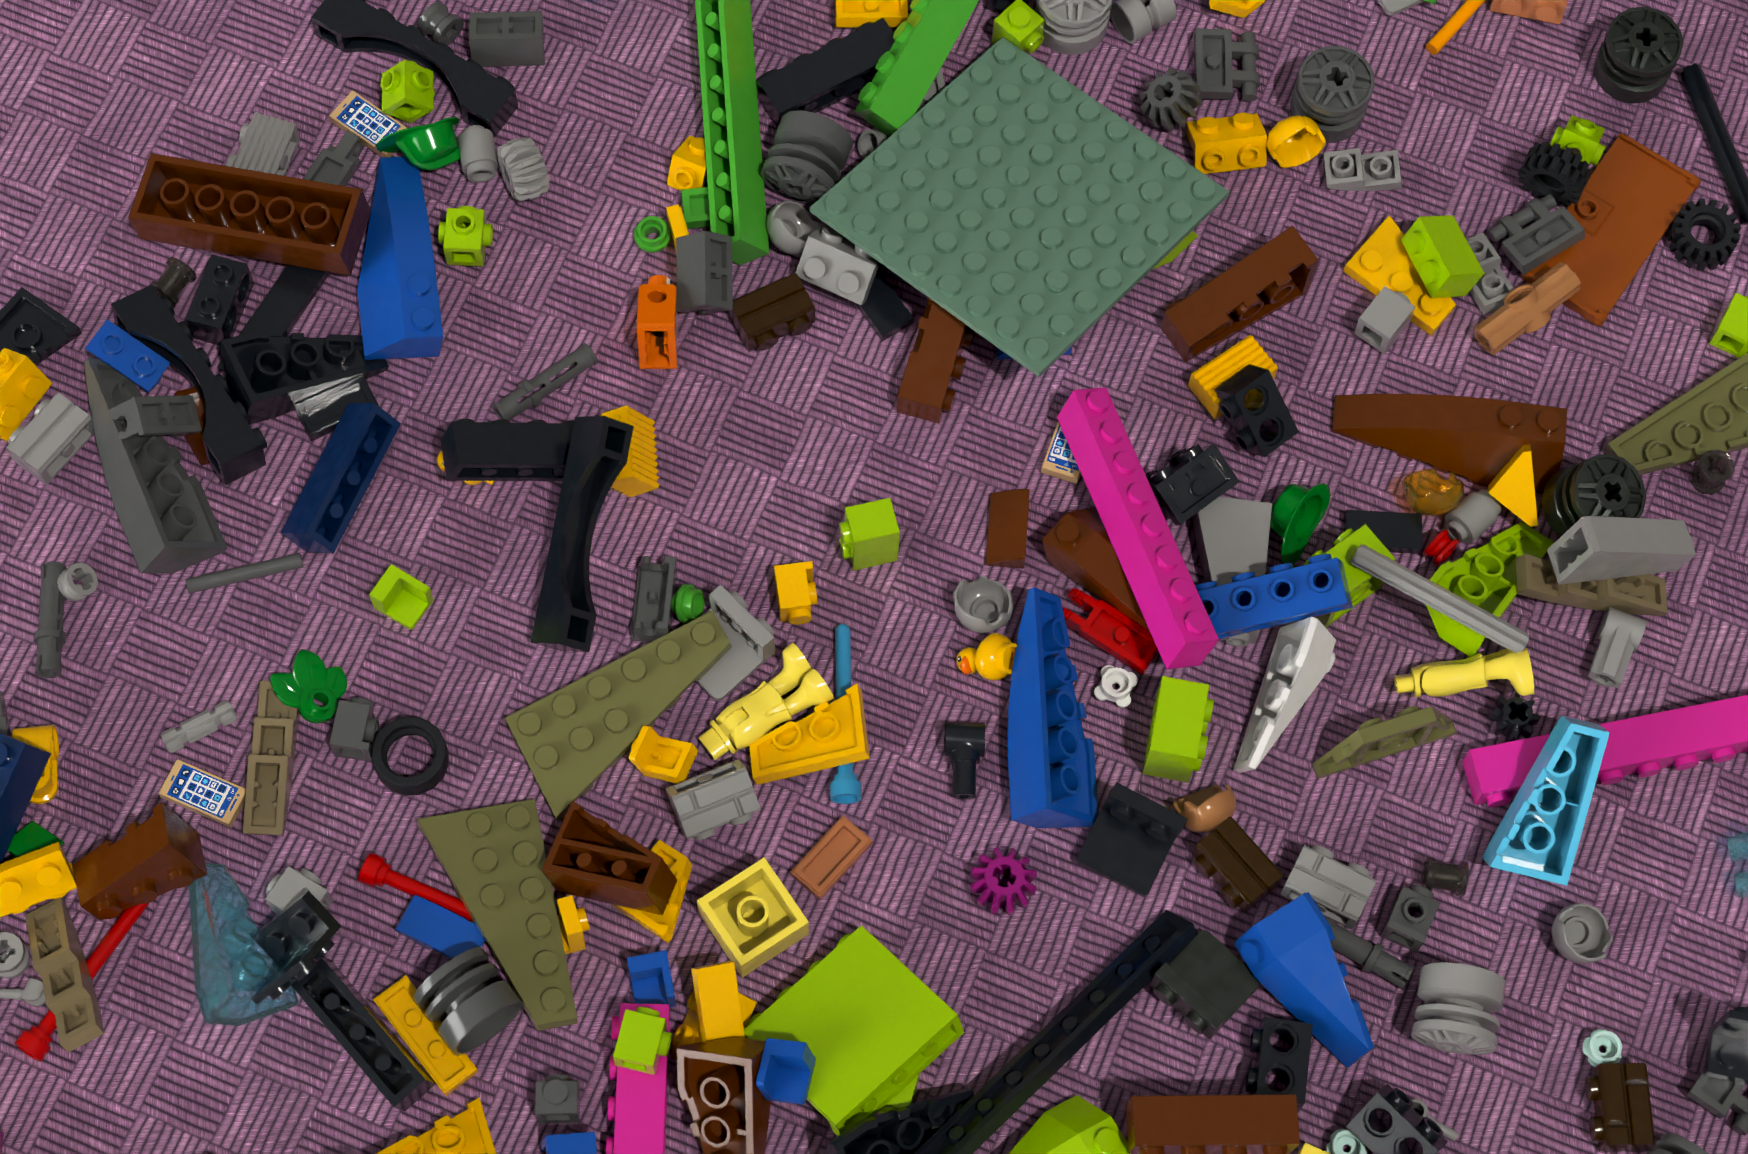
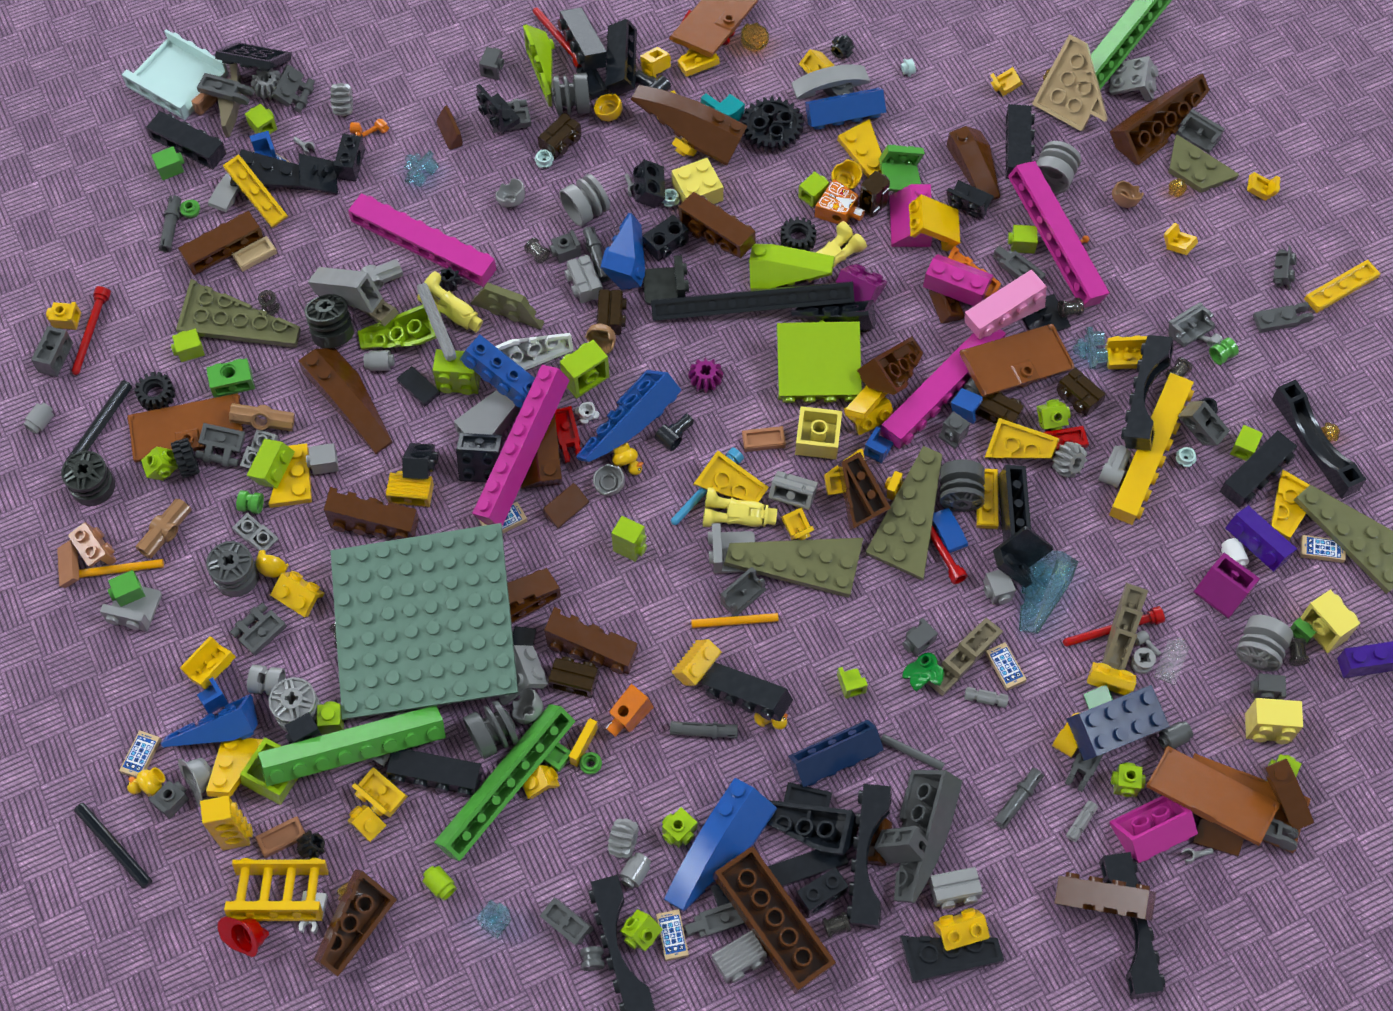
camera: 135 degrees left, 5 degrees down
light grey bush [57,563,98,601] -> none
reddish brown wedge [73,803,208,921] -> none
blue hinge [85,319,170,393] -> none
black tyre [372,716,449,796] -> none
green piece [376,117,460,171] -> none
black arch [531,416,634,652] -> none
lime brick [613,1007,672,1075] -> none
bright green plate [672,584,705,623] -> none
dark grey hinge [676,231,733,315] -> none
blue panel [756,1038,816,1105] -> none
yellow brick [774,561,818,625] -> none
light grey hinge [858,129,888,158] -> none
black bracket [1076,782,1188,897] -> none
dark grey gear [1139,67,1203,132] -> none
green piece [1270,483,1331,565] -> none
clear yellow hair [1402,469,1464,516] -> none
red bush [1423,529,1460,567] -> none
medium azure wedge [1482,715,1610,886] -> none
yellow slope [1488,444,1538,527] -> none
none -> medium nougat piece [135,498,192,558]
none -> bright green brick [206,358,255,398]
none -> bright green wheel [236,490,264,514]
none -> reddish brown wedge [544,607,638,674]
none -> light orange bar [691,613,779,628]

